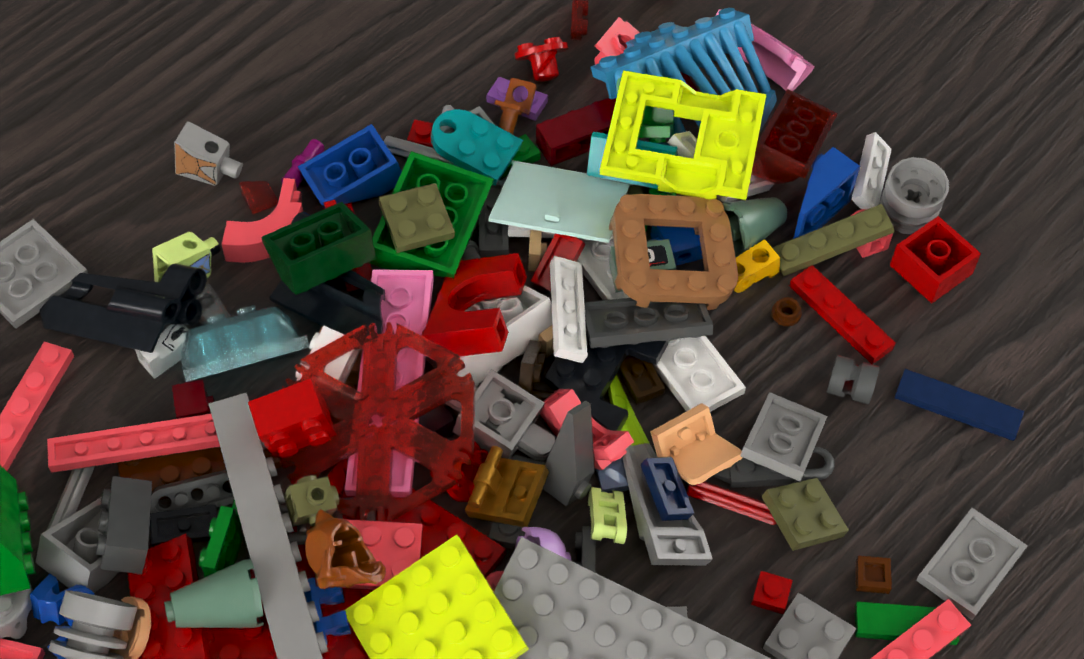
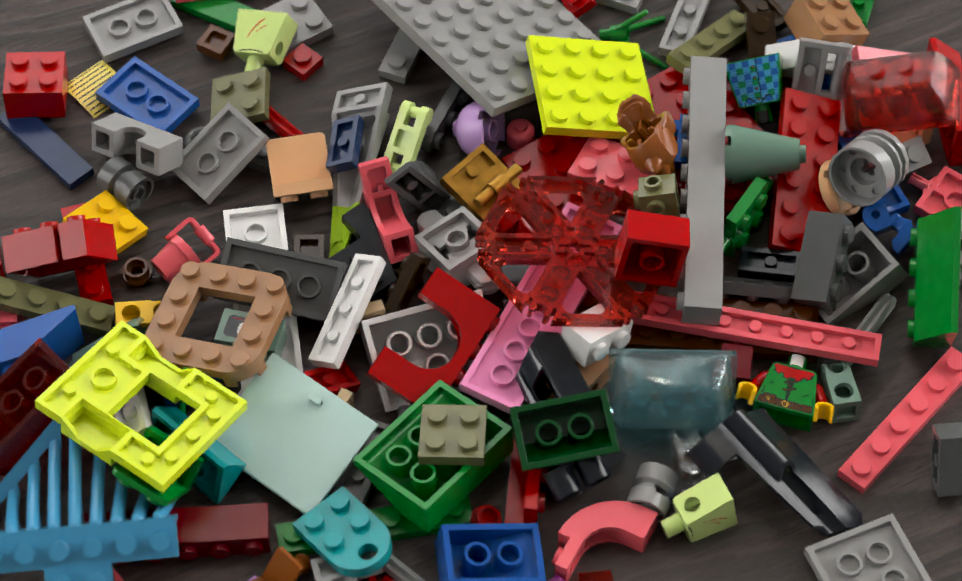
camera: 155 degrees left, 0 degrees up
none -> piece [1,215,118,278]
none -> red brick [3,51,68,118]
none -> yellow plate [62,190,148,264]
none -> light yellow sticker [67,60,117,118]
none -> light grey arch [92,113,183,176]
none -> blue plate [95,56,200,133]
none -> coral piece [151,217,220,284]
none -> yellowish green torso [233,9,298,72]
none -> red plate [470,505,502,524]
none -> light grey wheel [627,462,679,523]
none -> torso [734,354,834,432]
none -> sand green leg [820,362,862,424]

